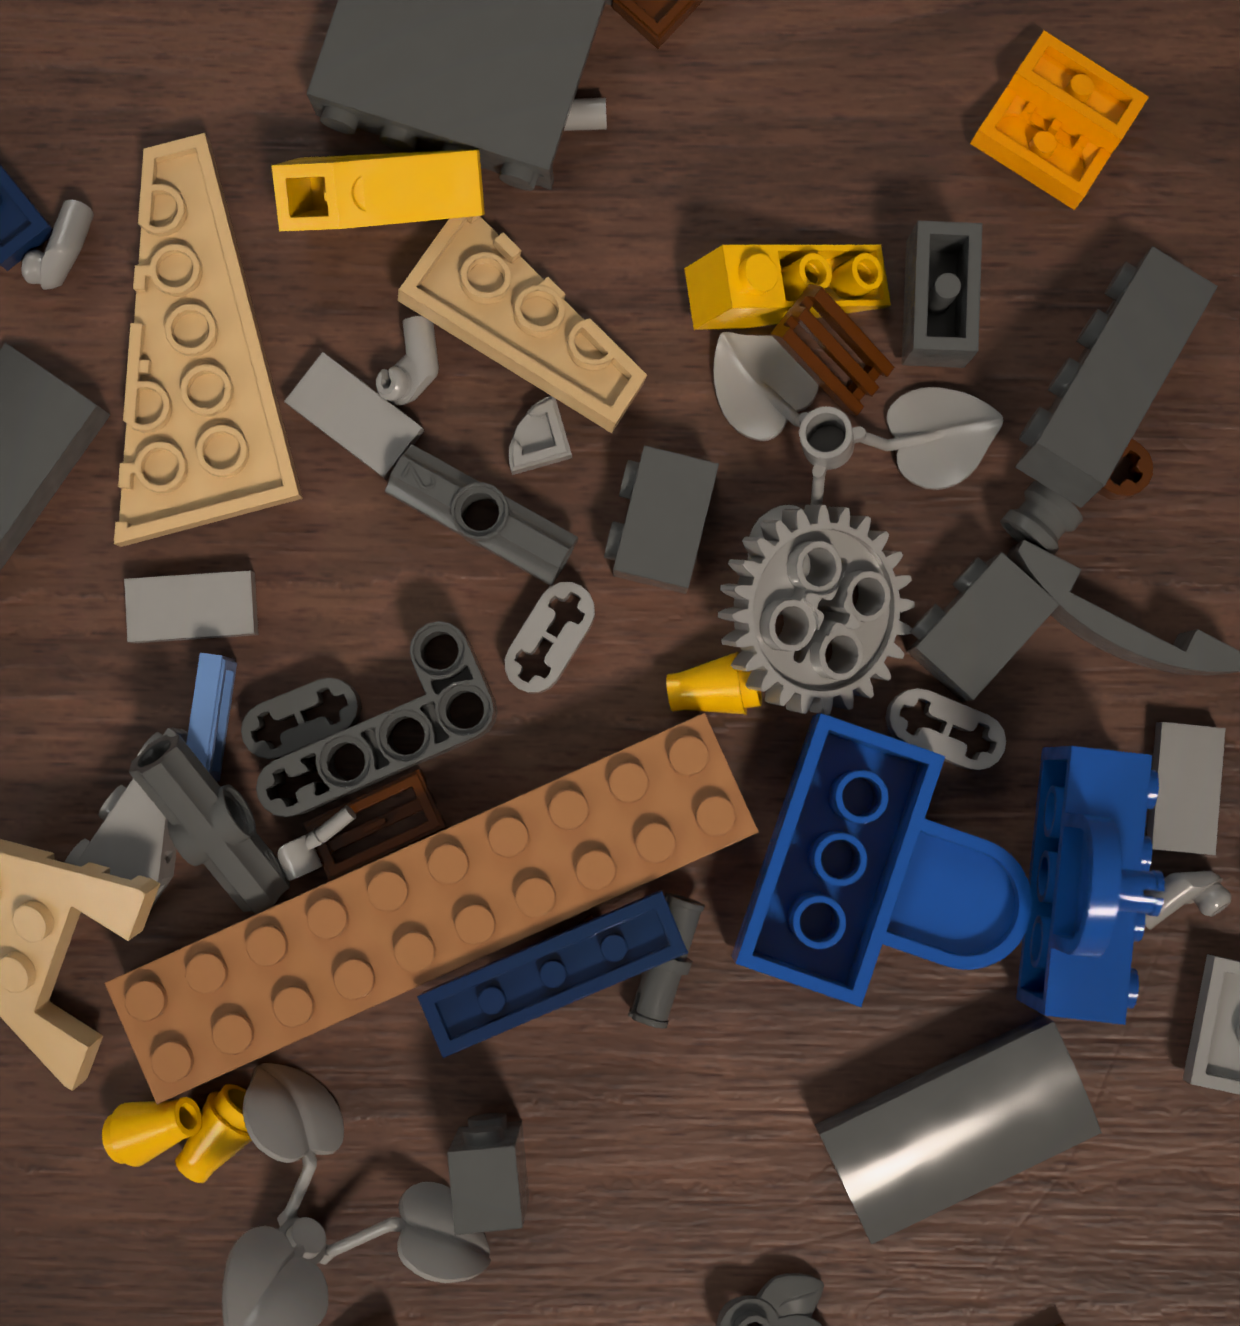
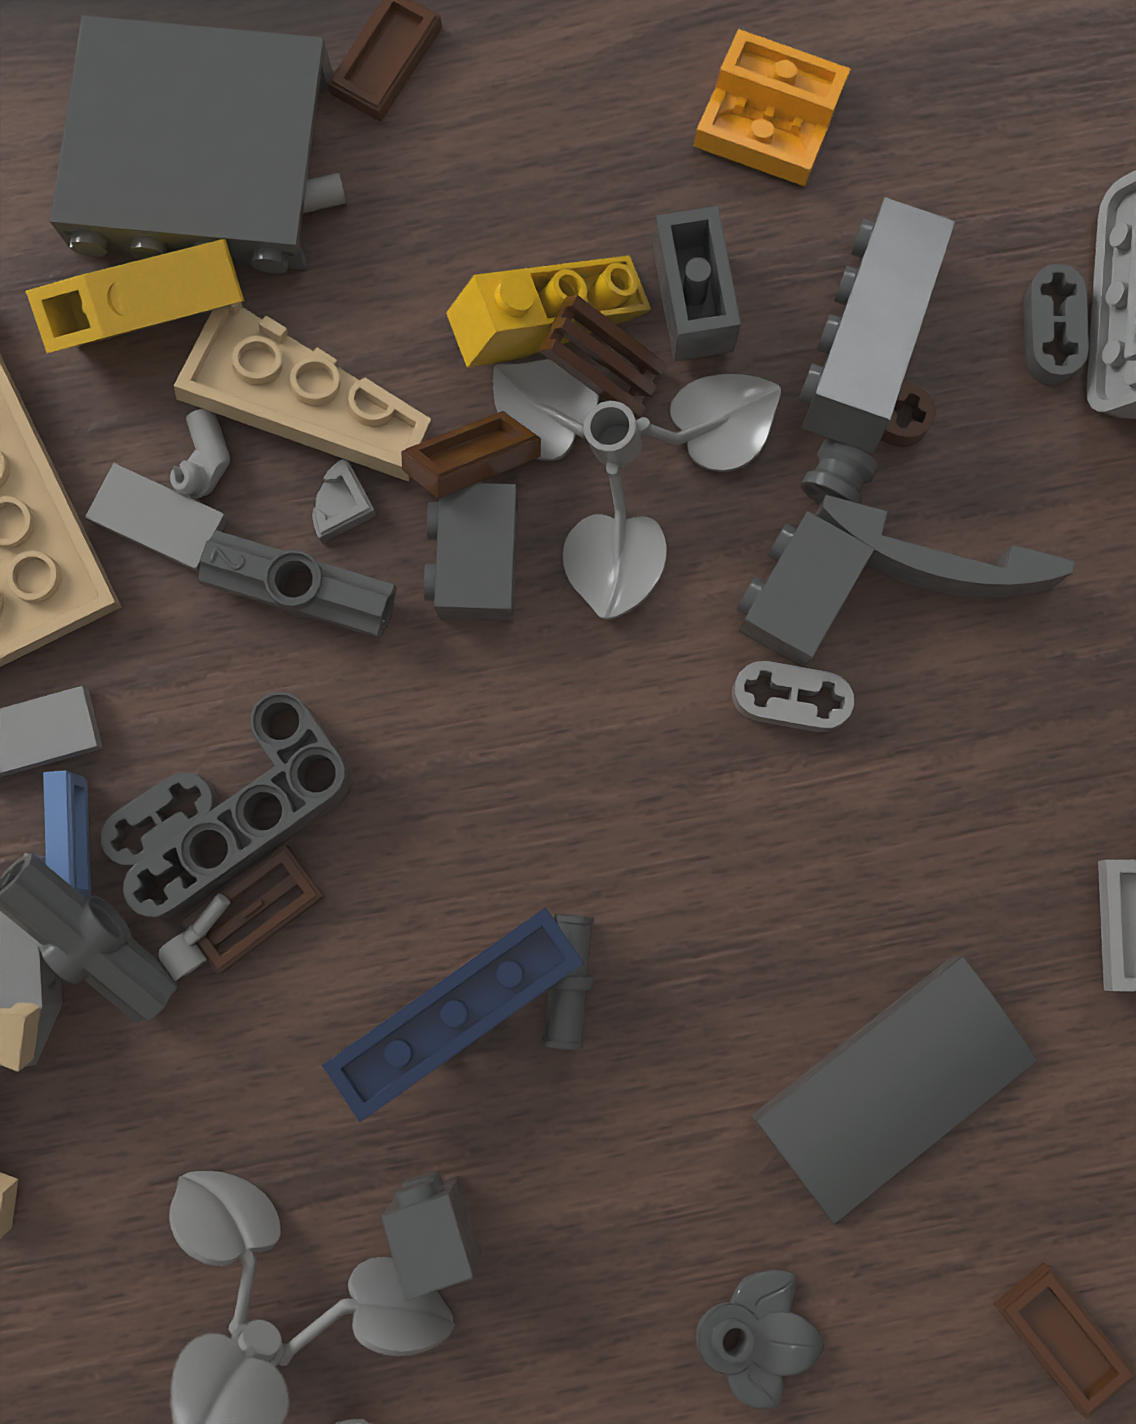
camera: 10 degrees left, 5 degrees down
yellow cone [102,1097,202,1167] -> none
medium nougat brick [105,713,759,1104] -> none
yellow cone [175,1084,252,1183] -> none
light grey beam [505,582,595,694] -> none
yellow cone [666,652,762,715] -> none
light grey gear [718,505,915,715] -> none
blue brick [731,713,1032,1007] -> none
blue brick [1016,746,1165,1025] -> none
light grey arm [1143,871,1232,930] -> none
light grey tile [1147,722,1226,855] -> none
none -> reddish brown tile [401,411,541,499]

